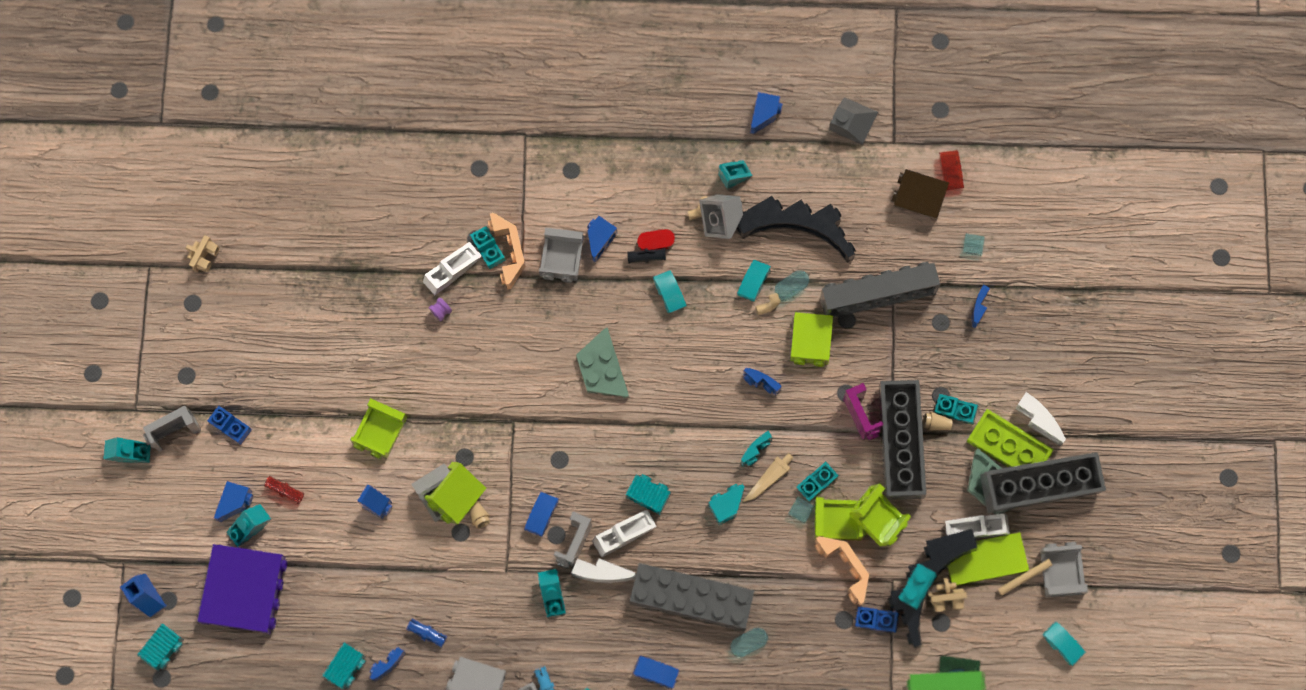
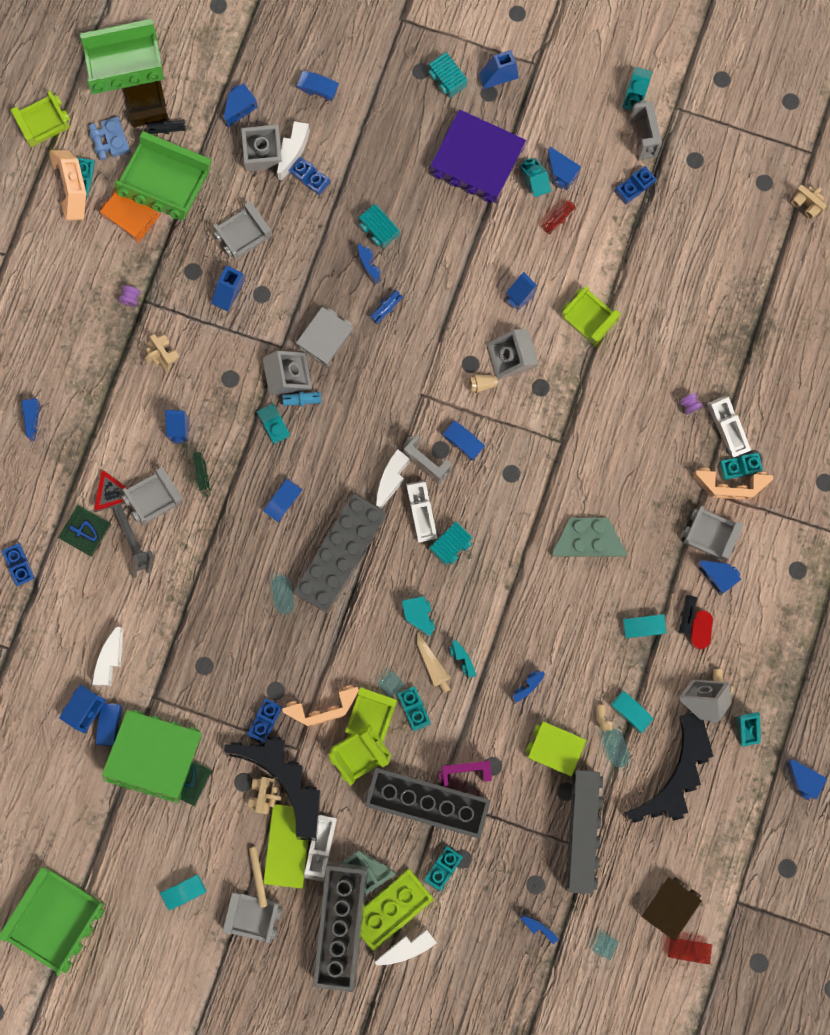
camera: 105 degrees right, 5 degrees up
lime panel [424,462,486,524] -> none
teal slope [538,568,566,617] -> none
dark grey slope [829,97,878,145] -> none
teal brick [899,564,936,609] -> none
tan cone [922,412,952,431] -> none

